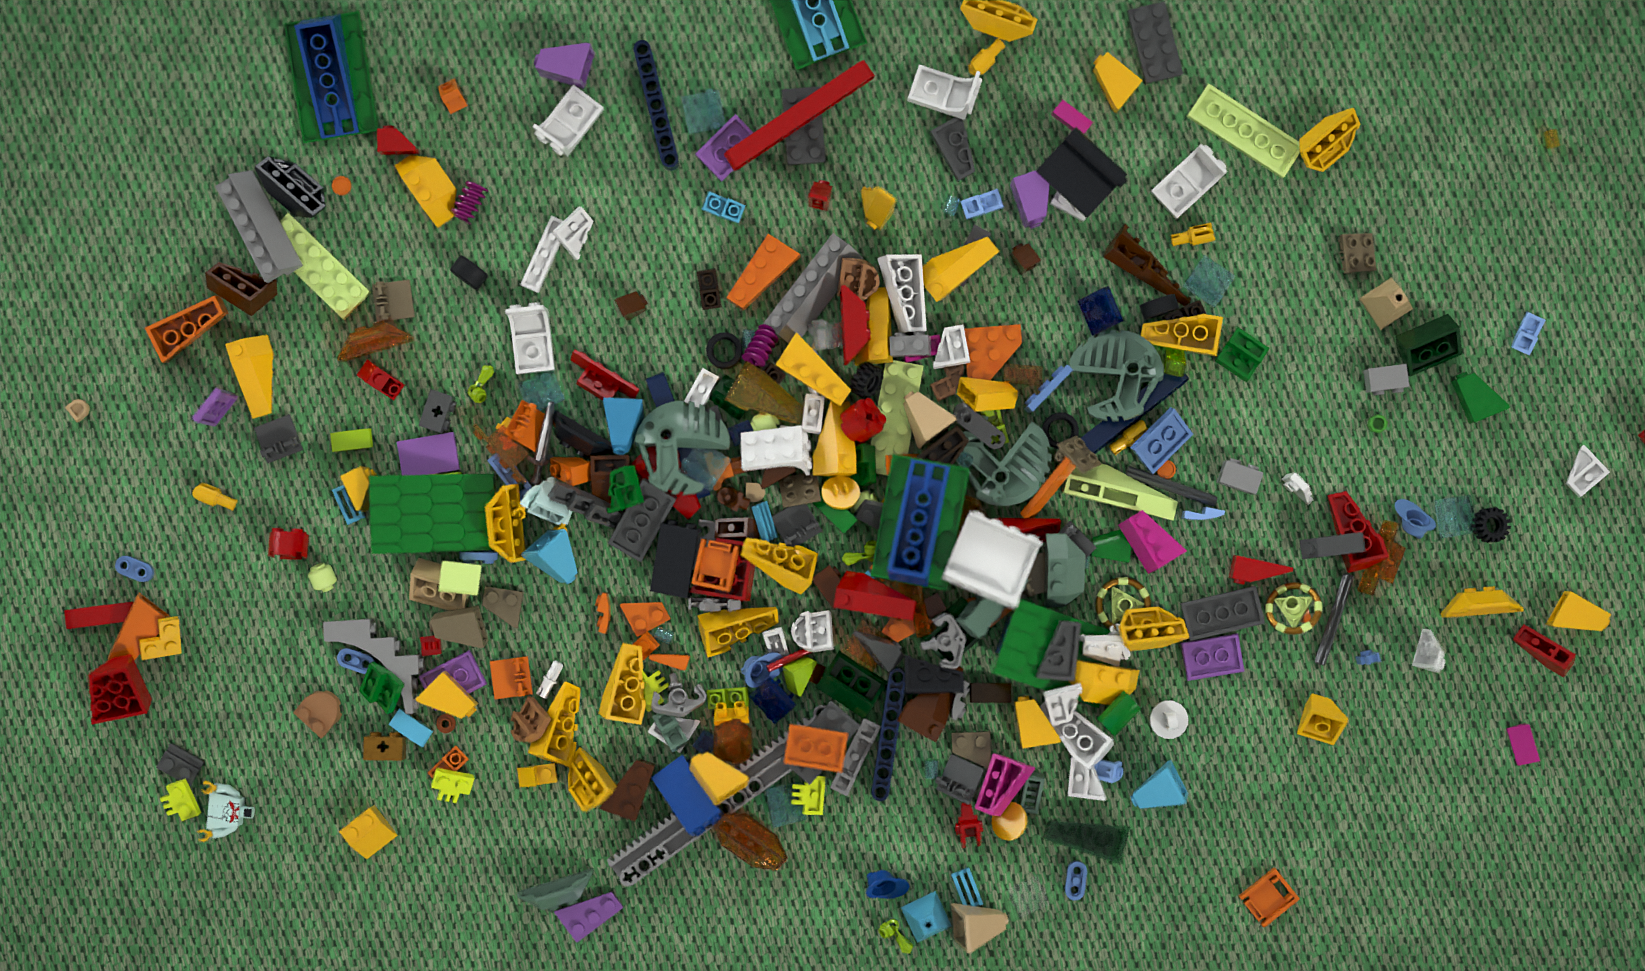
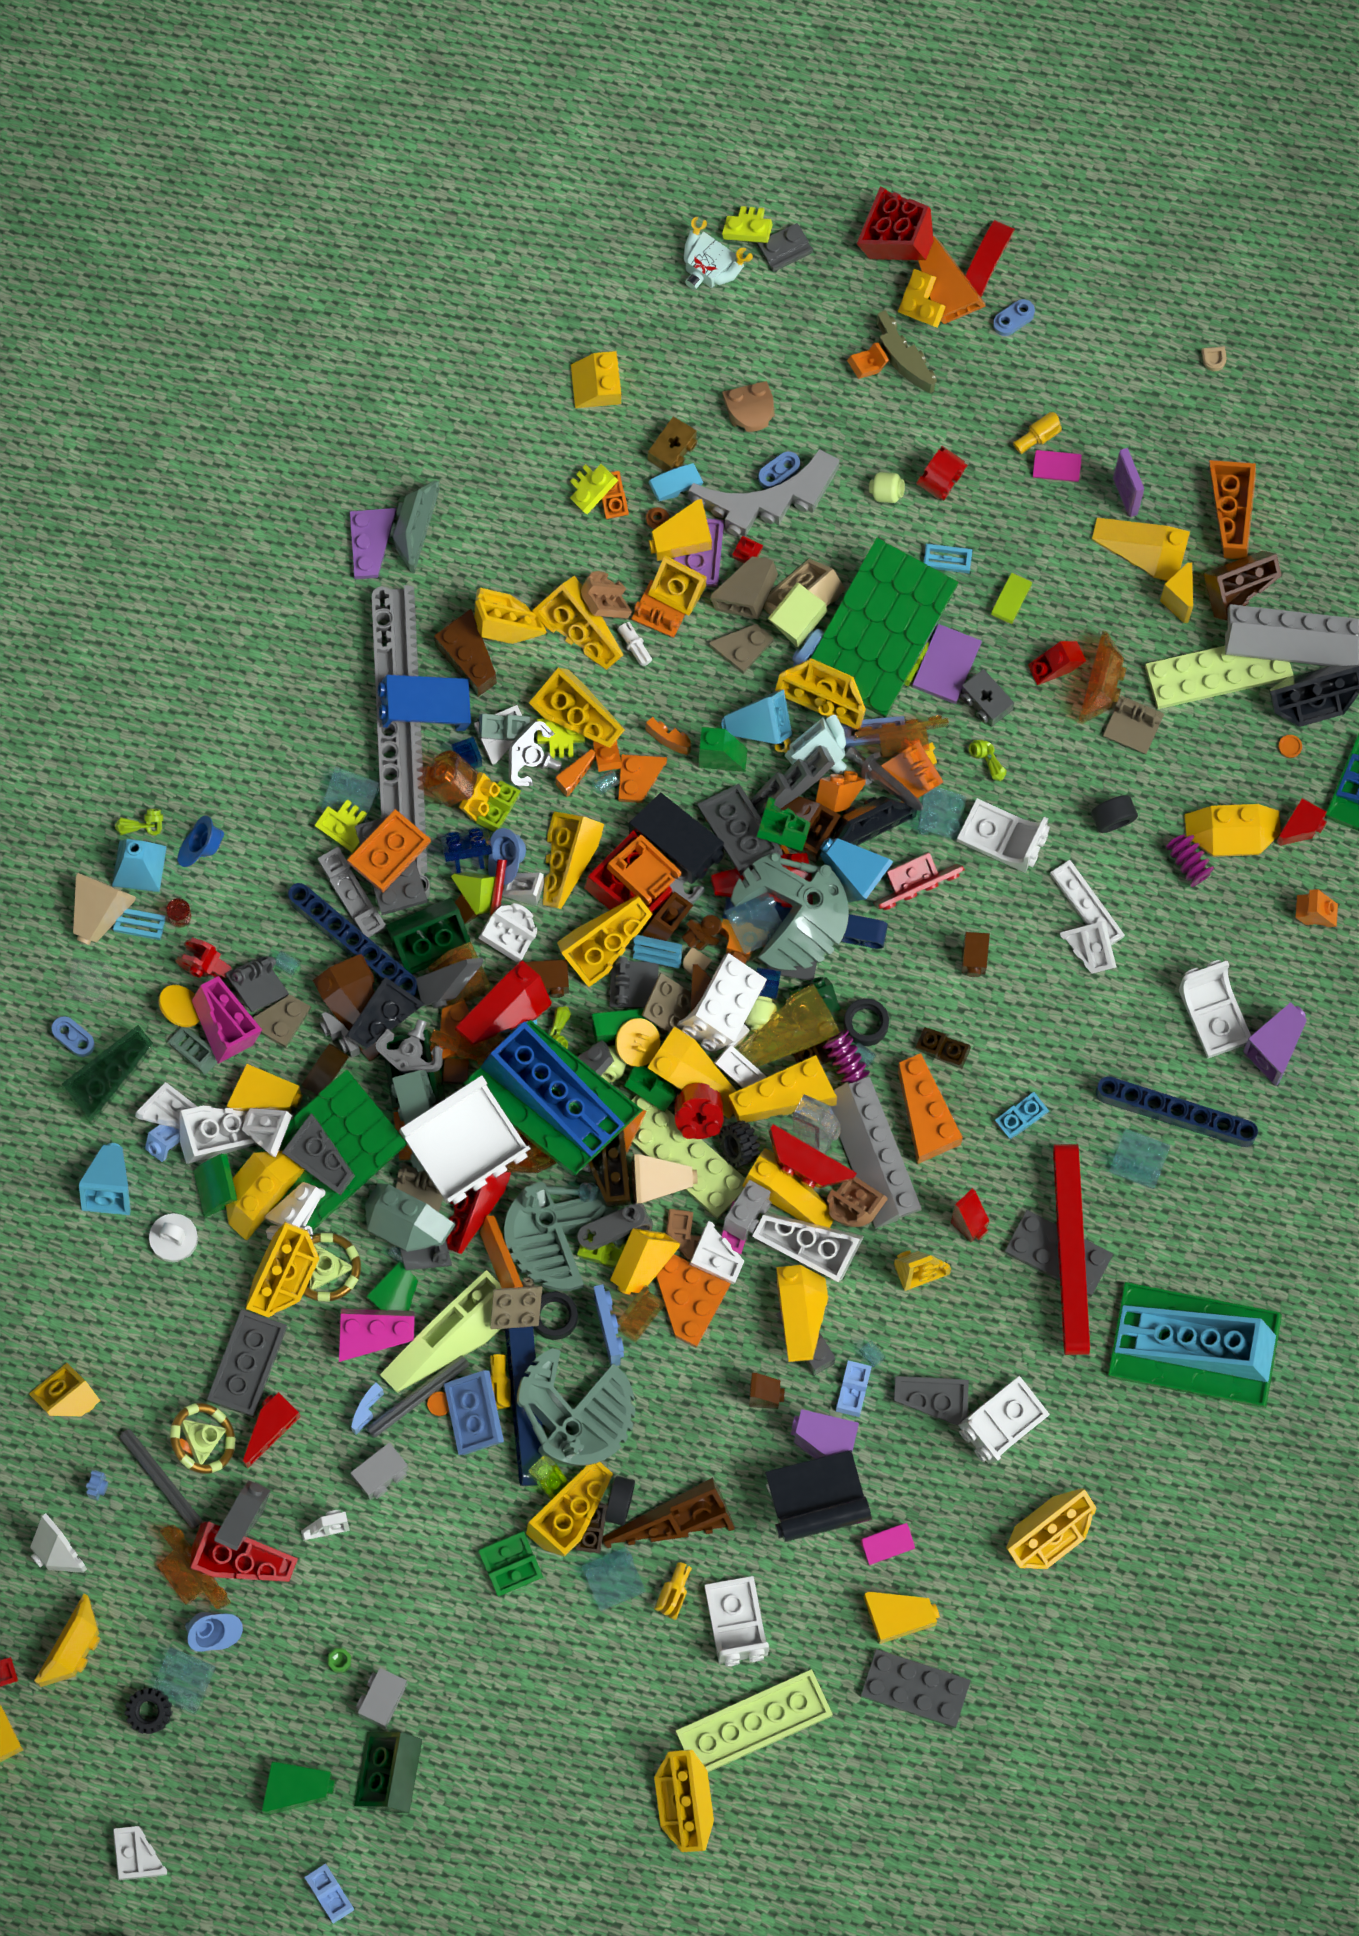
camera: 115 degrees right, 15 degrees down
dark grey hinge [254,414,303,464] -> none
yellow slope [340,466,377,512] -> none
green slope [359,662,404,714] -> none
yellow slope [517,763,558,787] -> none
white plate [684,368,720,408] -> none
light grey piece [688,598,741,612] -> none
yellow slope [689,752,749,806] -> none
medium lavender tile [695,114,754,182] -> none
clear orange wedge [713,813,788,871] -> none
yellow arm [968,38,1005,76] -> none
clear blue plate [1078,286,1123,336] -> none
medium lavender tile [1180,633,1245,681] -> none
dark tan hinge [1338,233,1377,274] -> none
tan slope [1360,277,1413,330] -> none
none -> clear red wheel [166,898,192,928]
none -> yellow slope [648,555,707,616]
none -> green slope [699,727,748,772]
none -> orange bracket [847,342,889,379]
none -> olive slope [876,310,937,393]
none -> dark pink slope [1033,450,1082,482]
none -> yellow slope [1160,563,1193,623]

